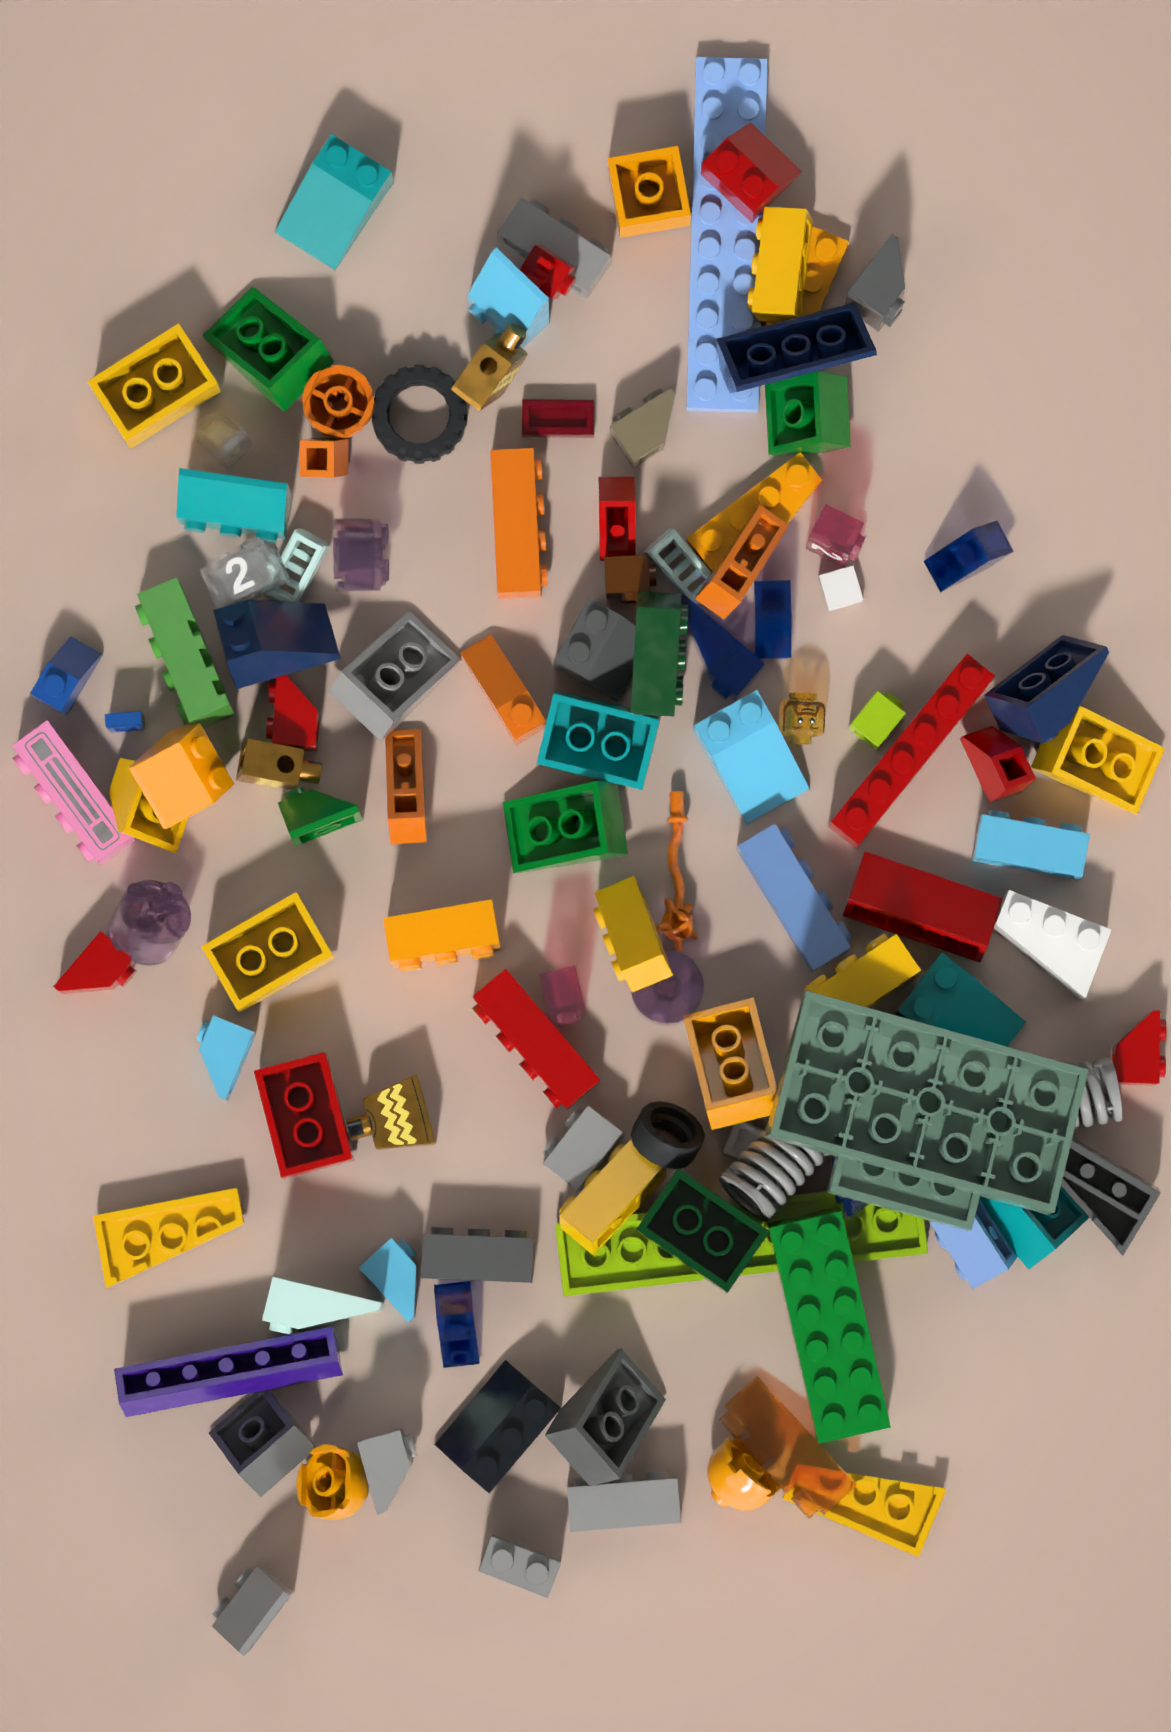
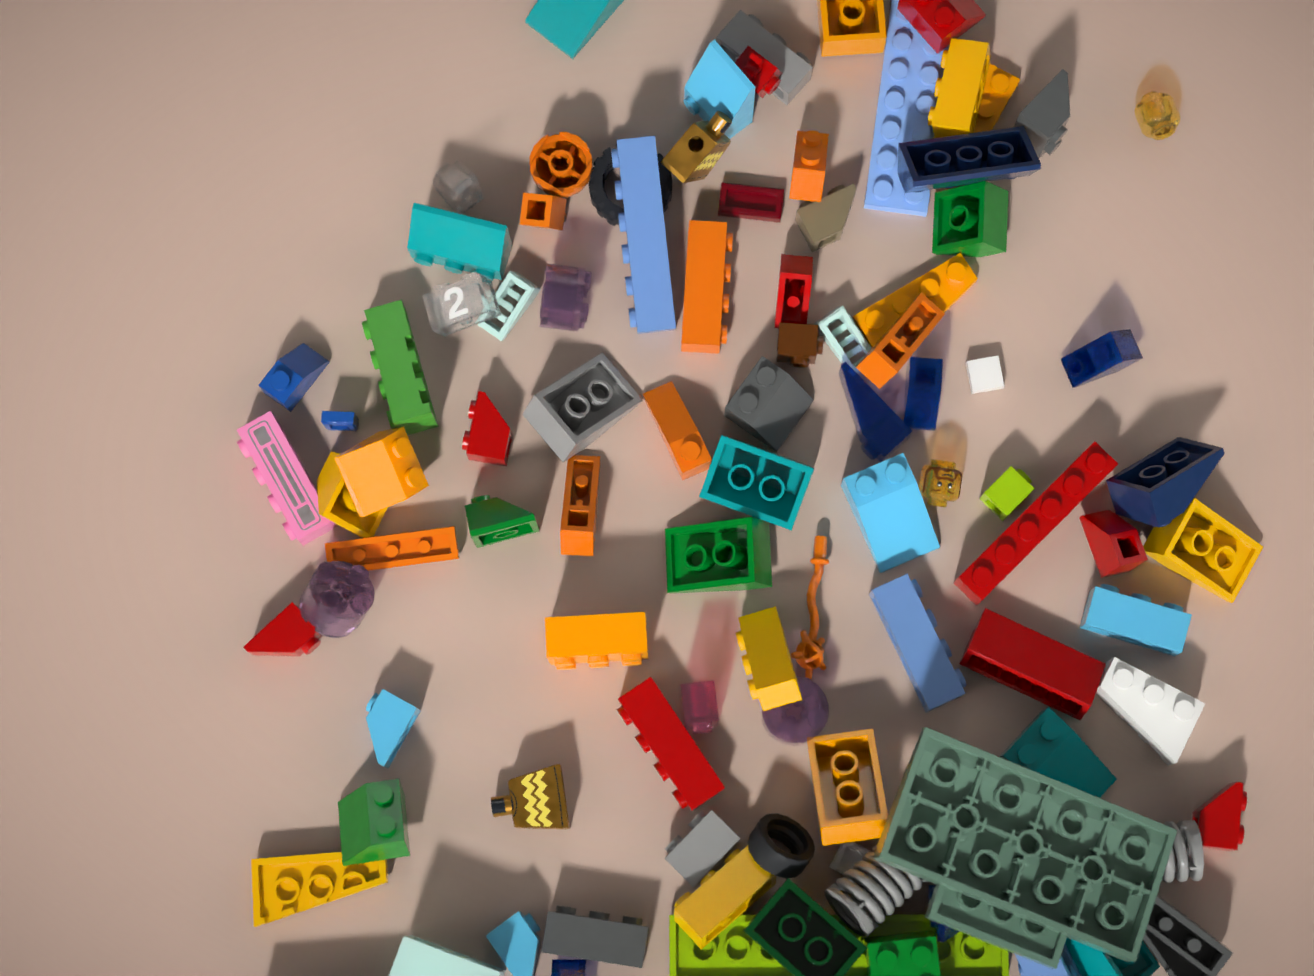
camera: 10 degrees right, 5 degrees down
yellow brick [87,323,221,449] -> none
yellow brick [201,892,335,1013] -> none
green slope [202,286,334,412] -> none
dark blue slope [213,600,341,689] -> none
pearl gold torso [236,739,322,790] -> none
red brick [254,1052,355,1179] -> none
dark green brick [631,591,688,717] -> none
yellow brick [801,933,921,1008] -> none
clear pink brick [806,504,867,567] -> none
none -> orange plate [325,526,460,576]
none -> green slope [338,778,410,866]
none -> medium blue brick [611,136,676,334]
none -> orange brick [789,130,829,202]
none -> clear yellow head [1134,91,1181,140]

